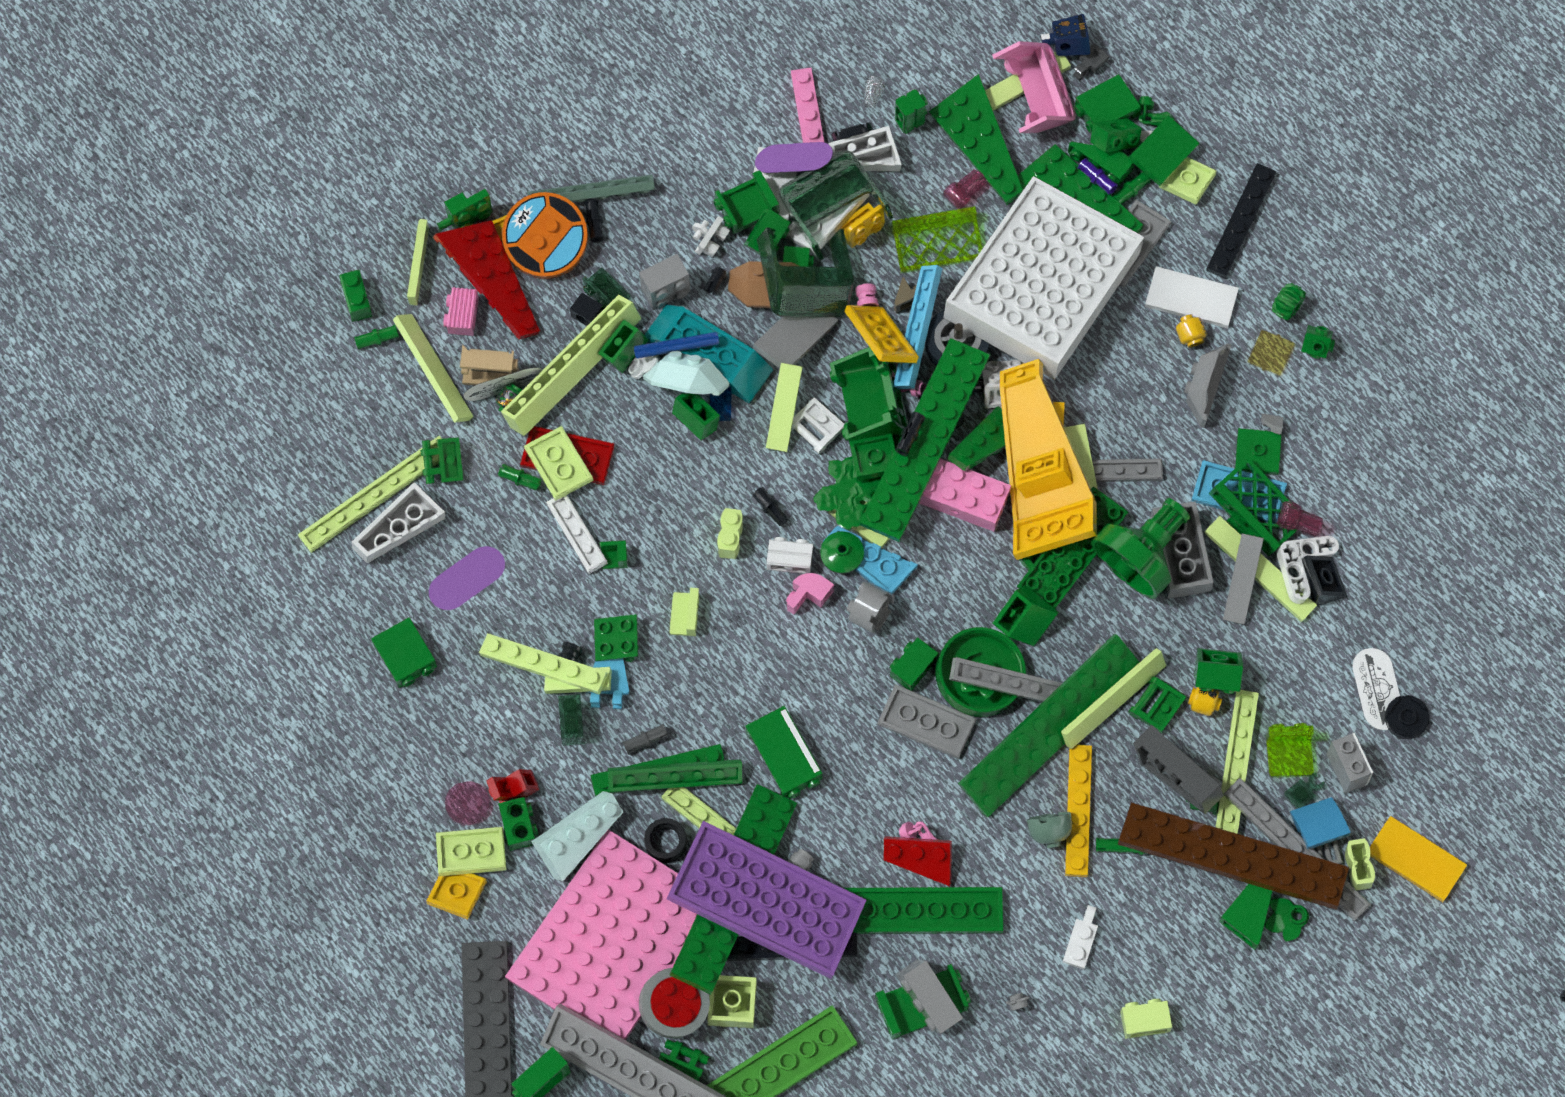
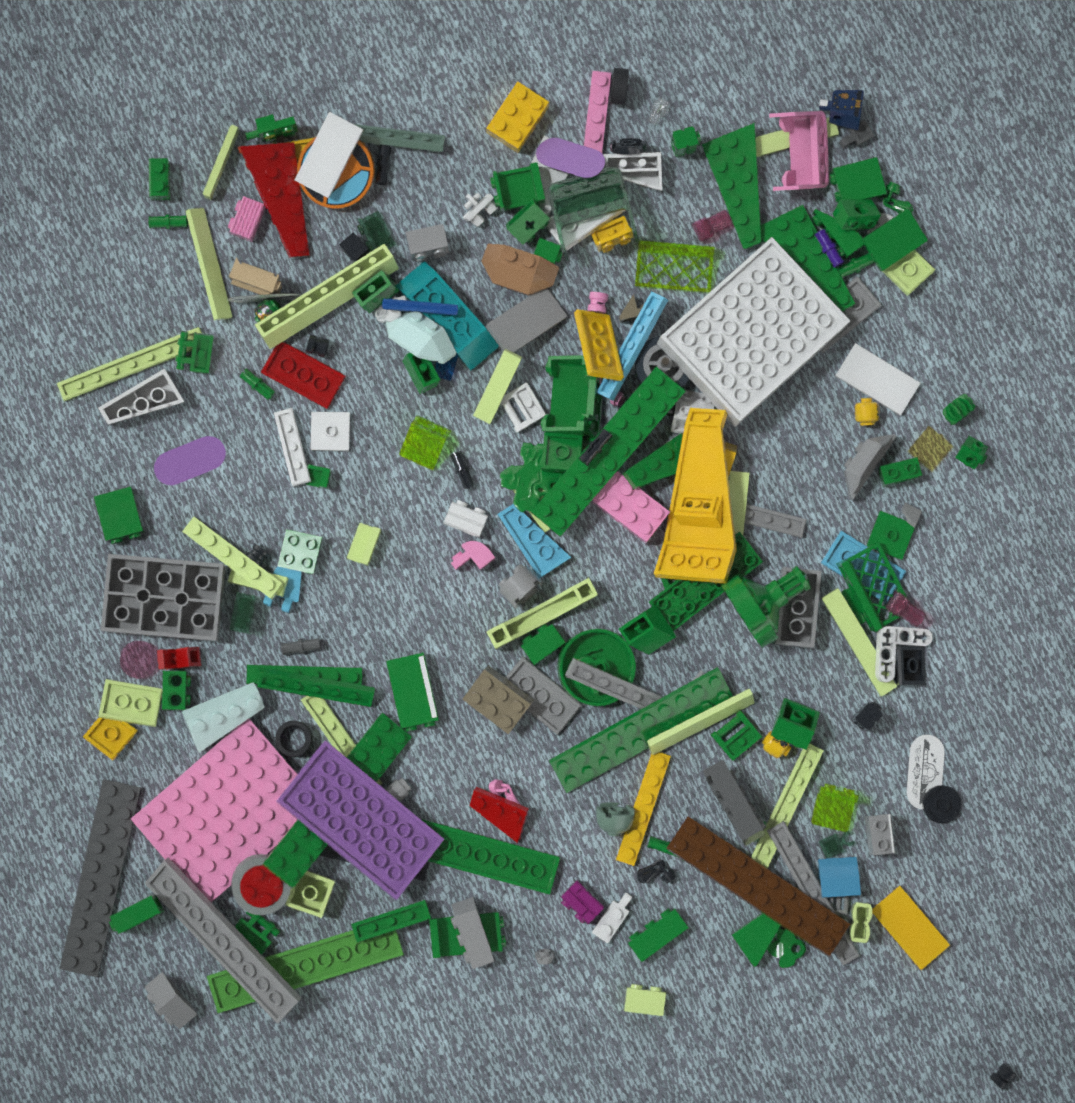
camera: 10 degrees right, 15 degrees up
yellowish green tile [524,426,593,501] -> none
black pin [704,267,727,295] -> none
yellowish green brick [717,508,743,559] -> none
clear green windscreen [757,228,854,317] -> none
green dish [820,531,864,574] -> none
black plate [1206,163,1276,279] -> none
light grey tile [1223,534,1264,624] -> none
none -> light grey brick [101,554,226,642]
none -> white tile [295,112,364,198]
none -> black wheel [306,334,330,358]
none -> white plate [311,412,350,451]
none -> green fence [351,900,431,943]
none -> clear neon green bracket [399,415,452,470]
none -> dark tan brick [462,665,534,734]
none -> yellow brick [486,81,549,153]
none -> yellowish green arch [486,578,598,650]
none -> magenta brick [560,880,605,924]
none -> black tyre [610,68,629,105]
none -> green brick [627,908,688,962]
none -> black piece [636,859,676,884]
none -> black brick [851,701,883,731]
none -> green brick [878,457,922,487]

